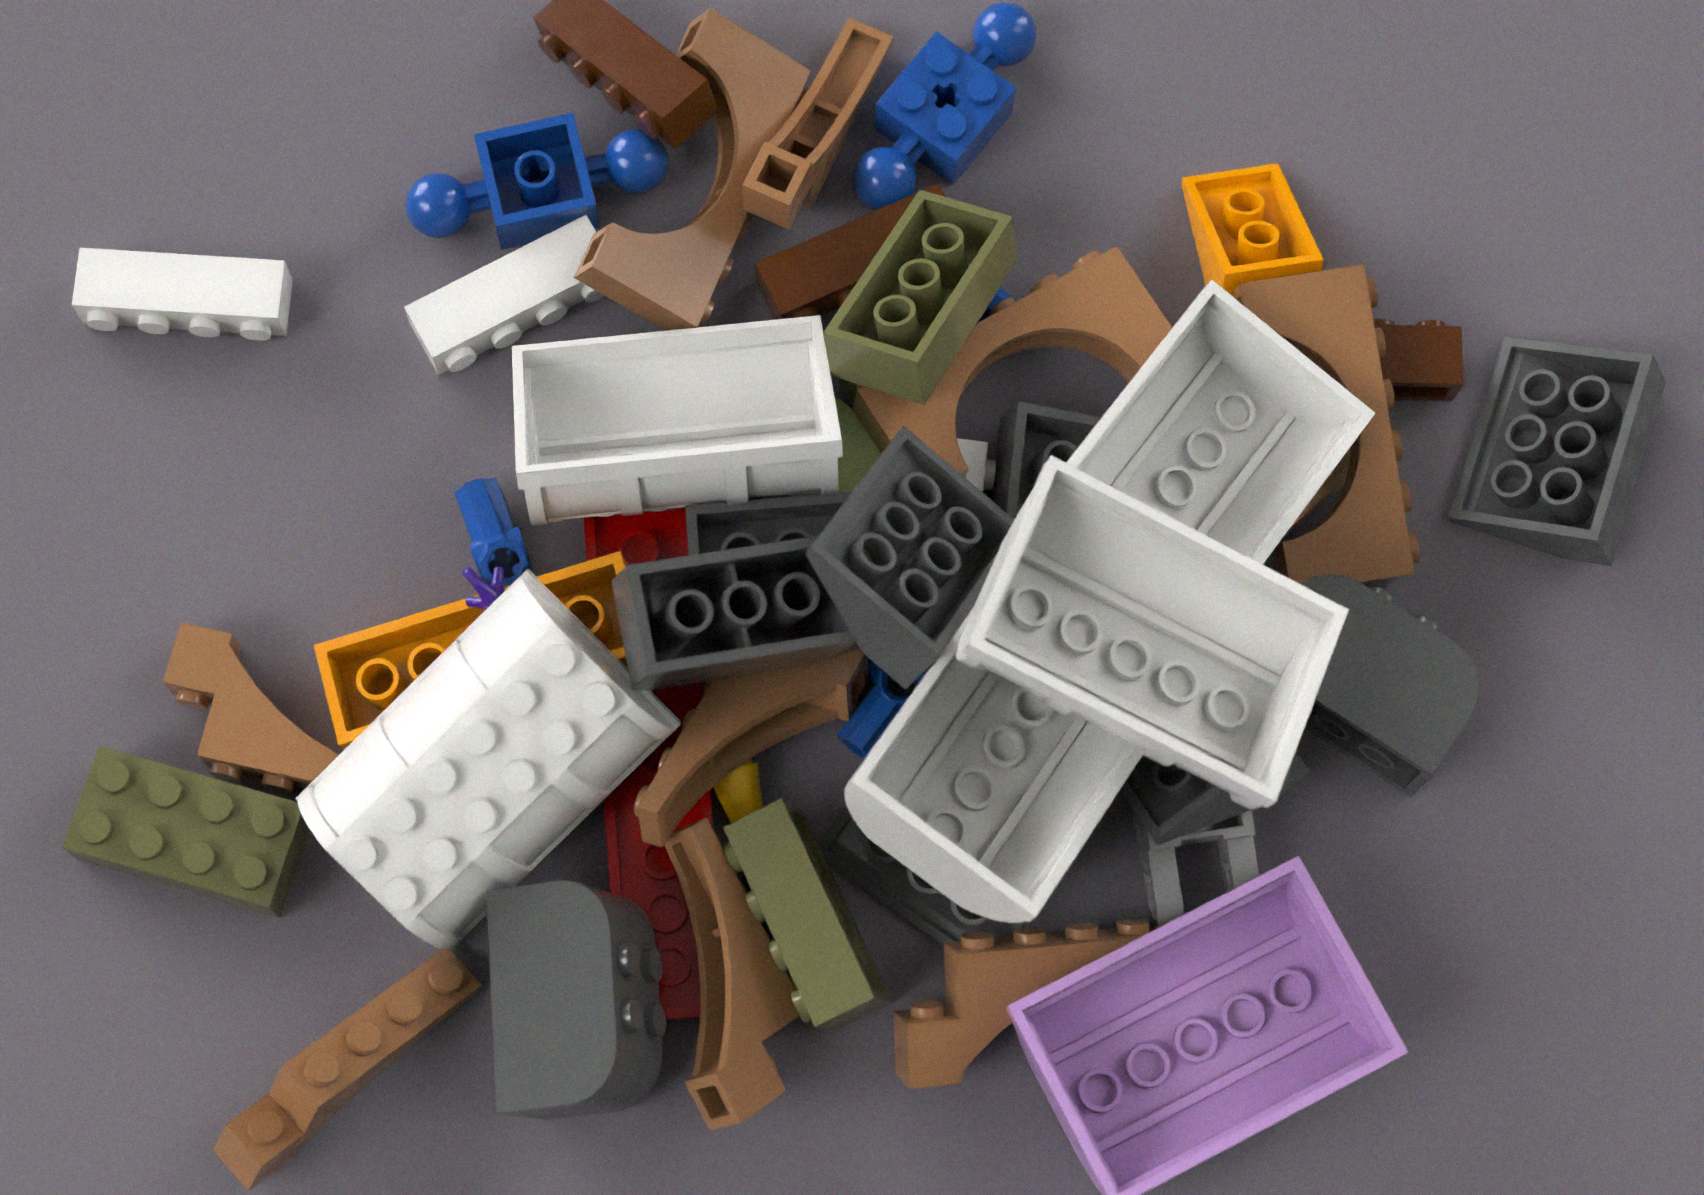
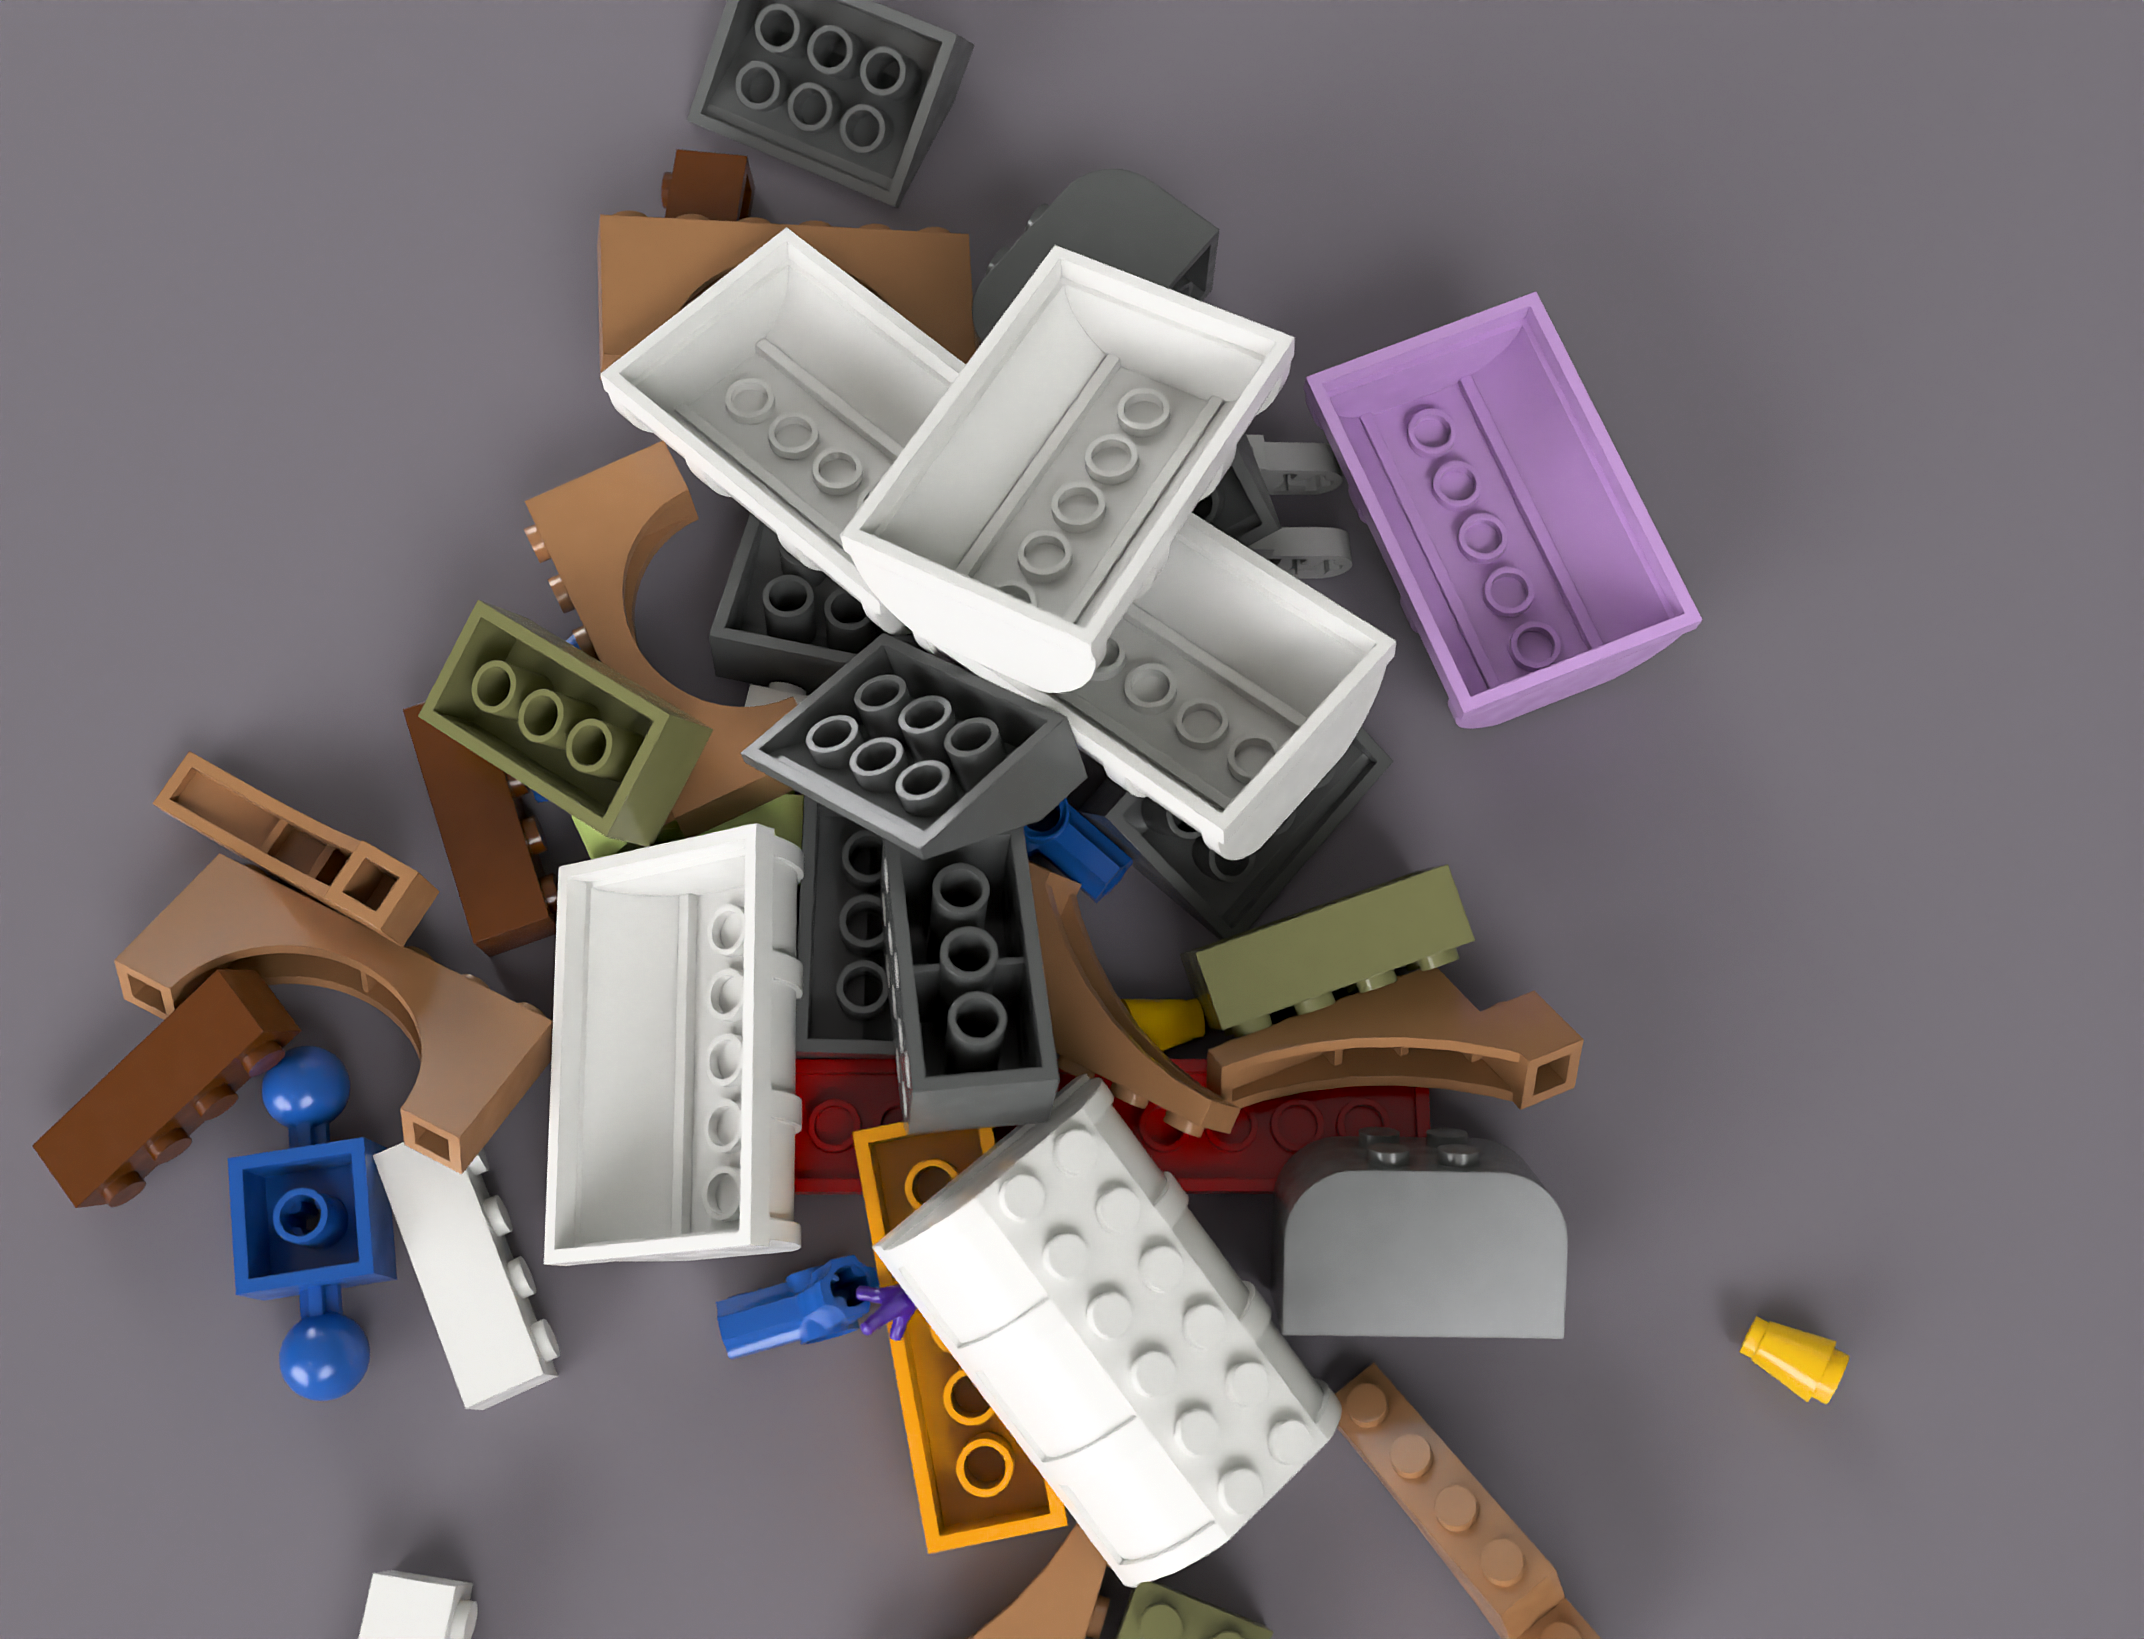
camera: 80 degrees left, 0 degrees up
blue brick [852,2,1036,211] -> none
medium nougat arch [893,918,1156,1089] -> none
light orange slope [1181,163,1324,297] -> none

